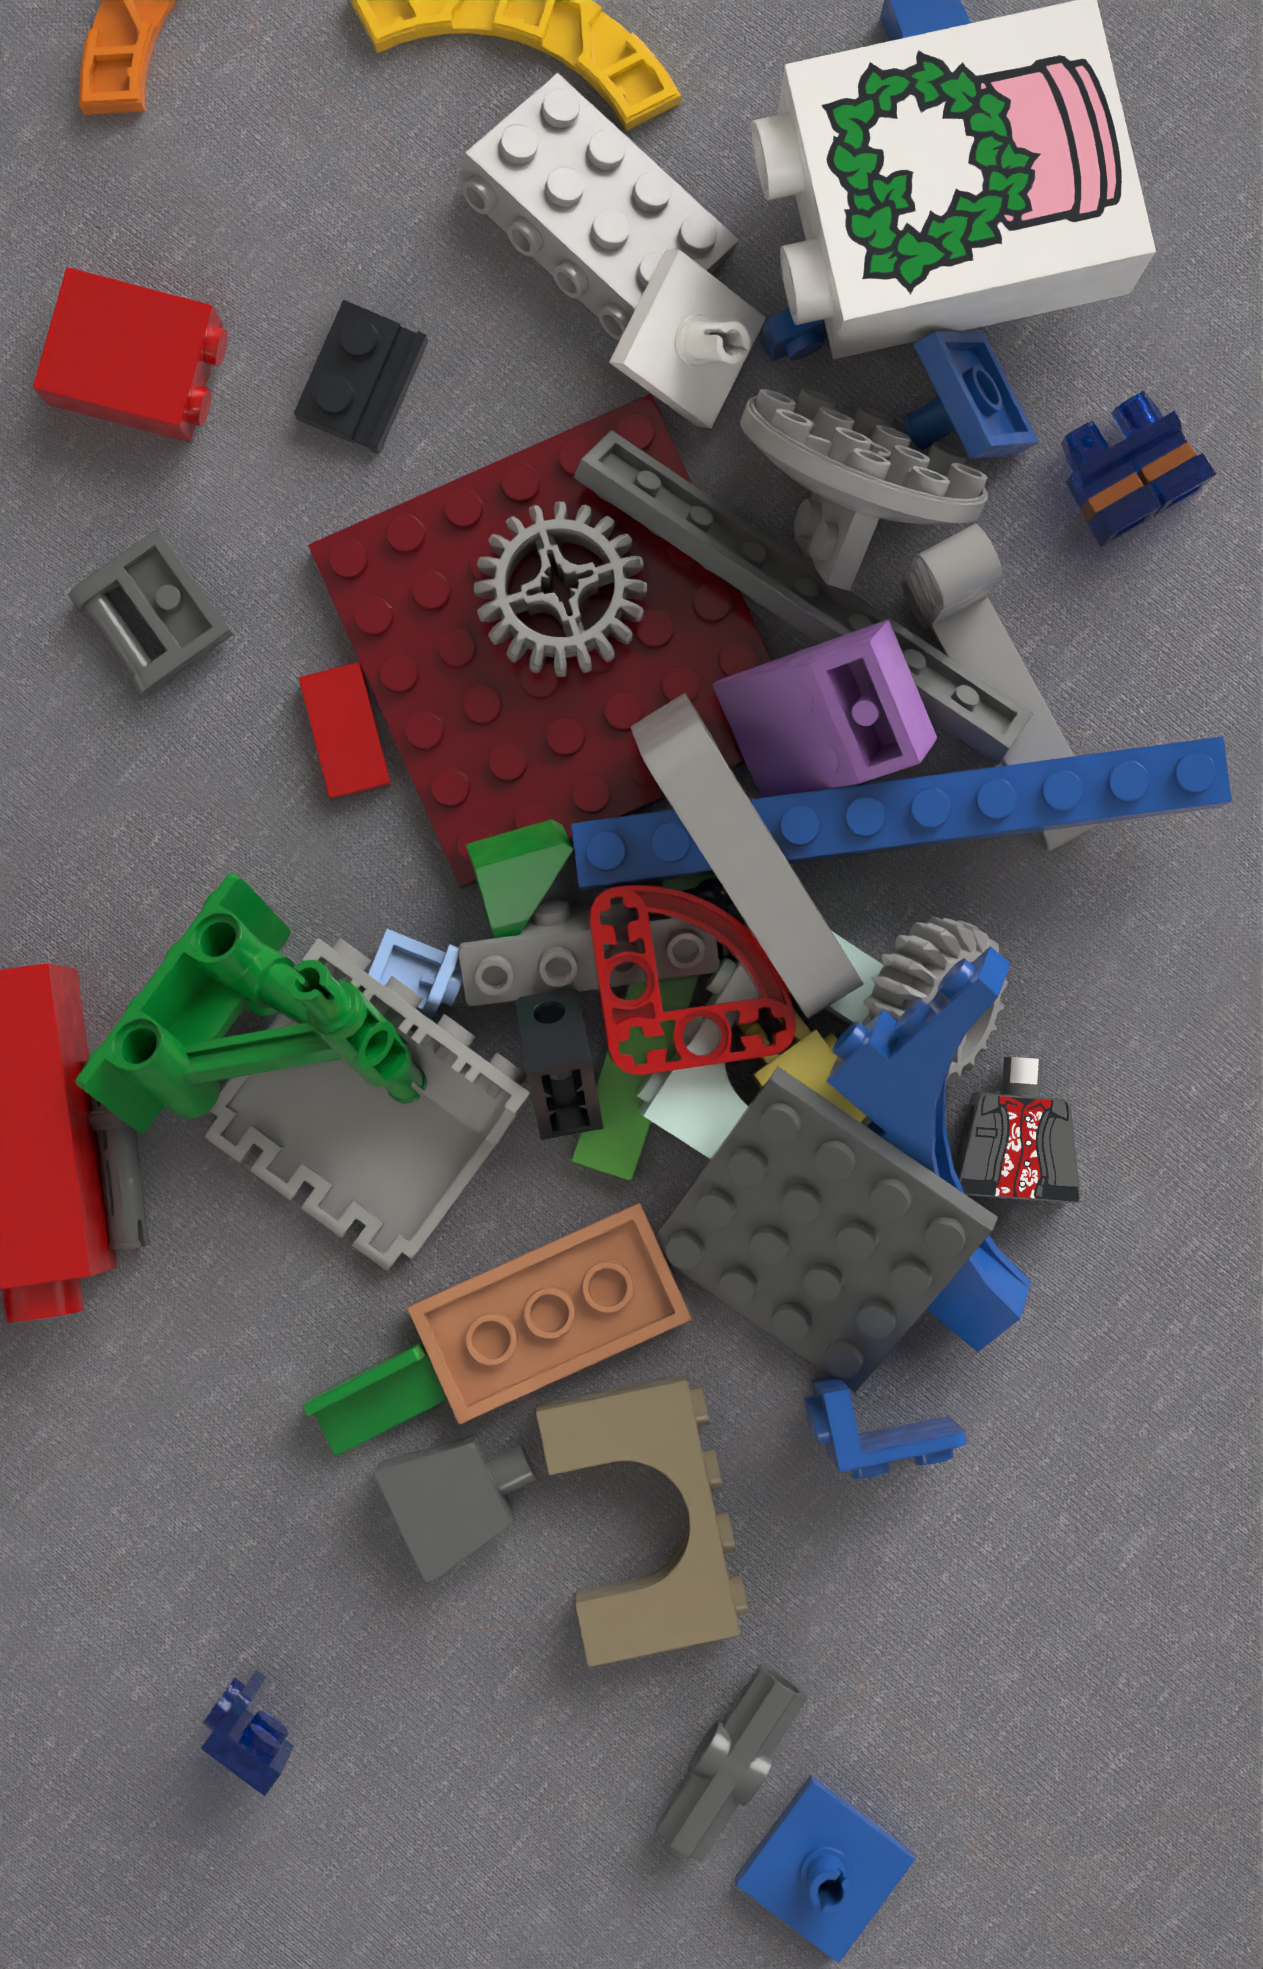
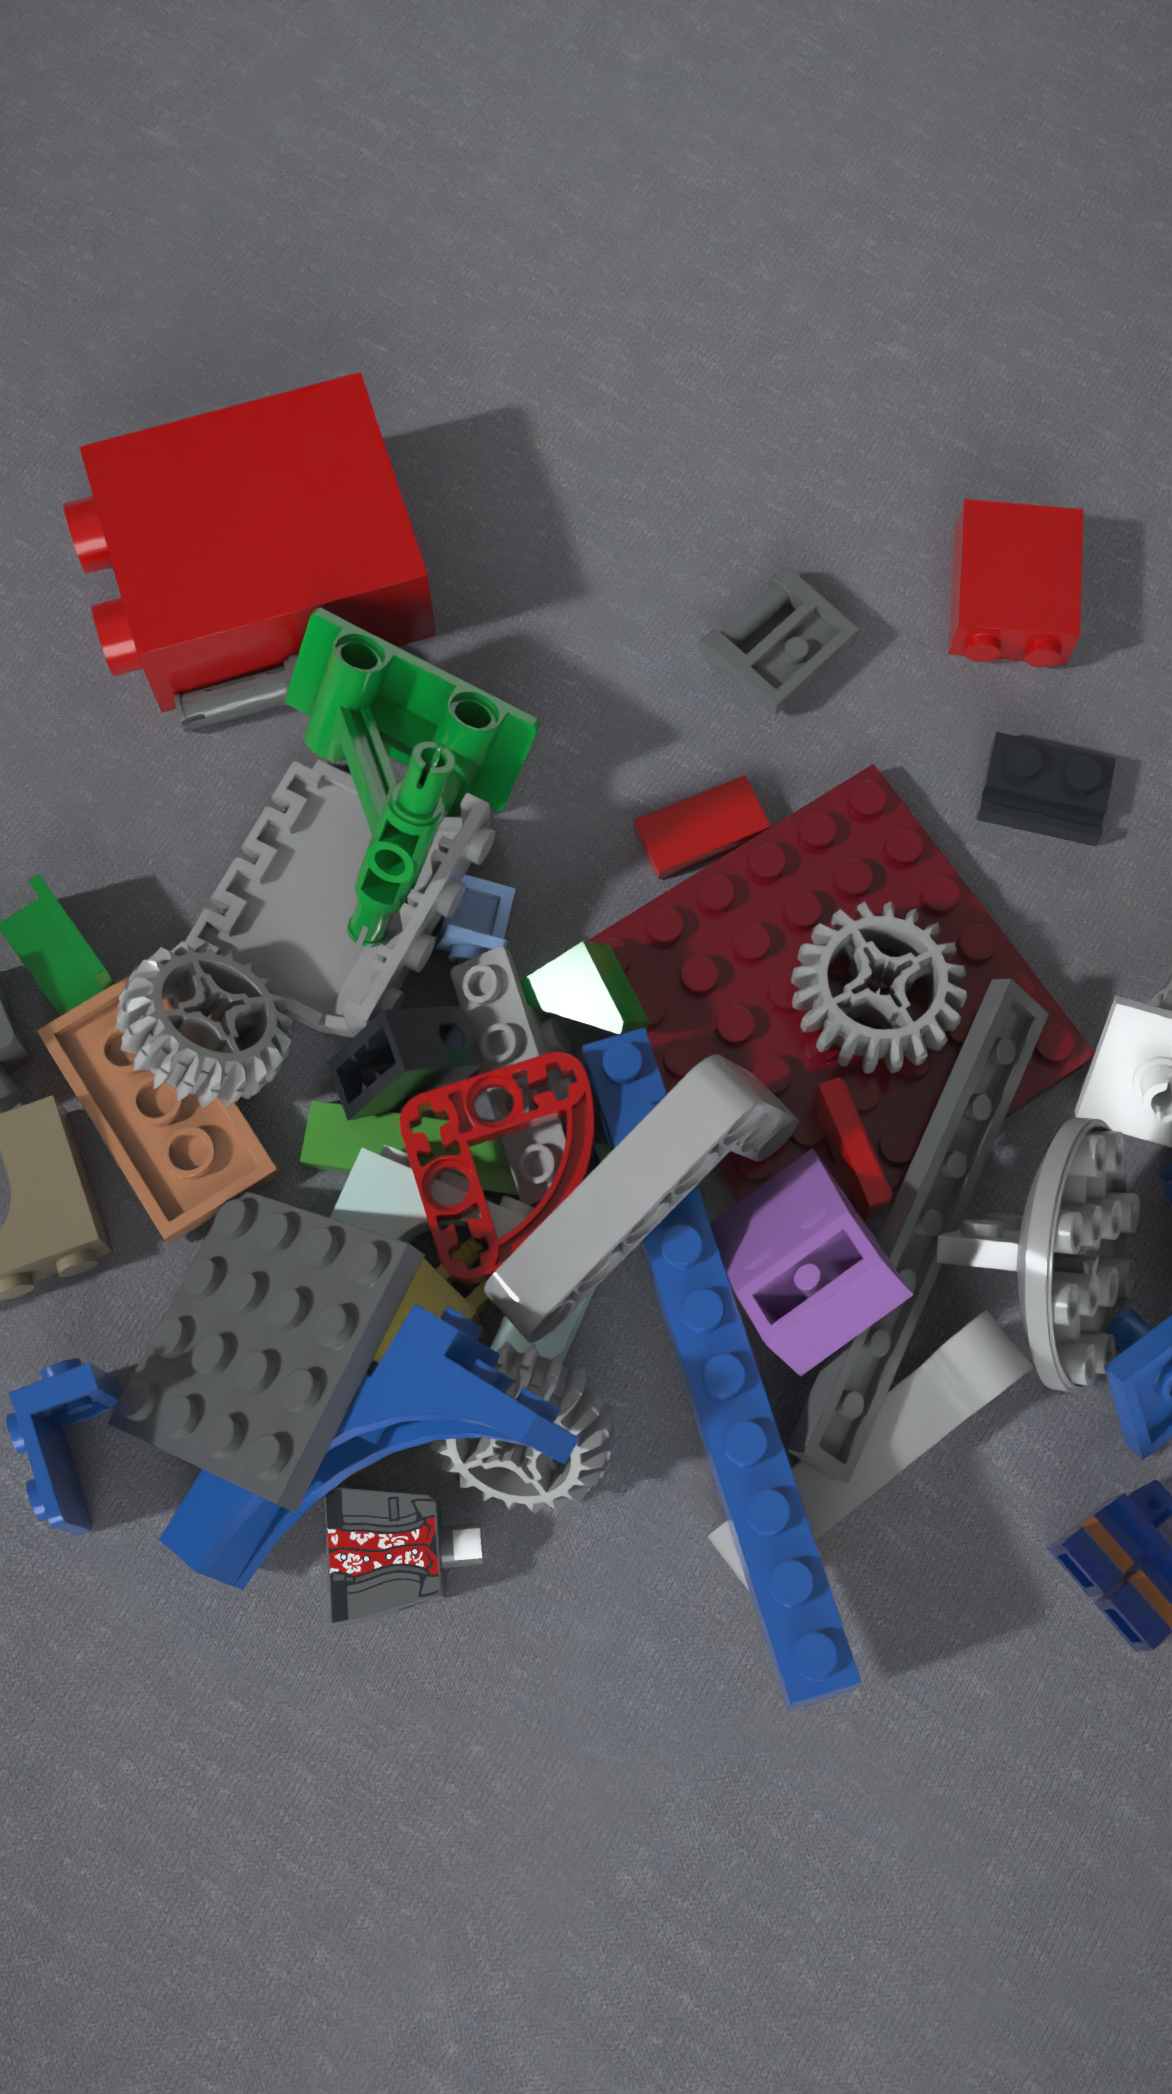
camera: 80 degrees right, 15 degrees down
none -> light grey gear [115,941,293,1108]
none -> red tile [811,1077,893,1220]

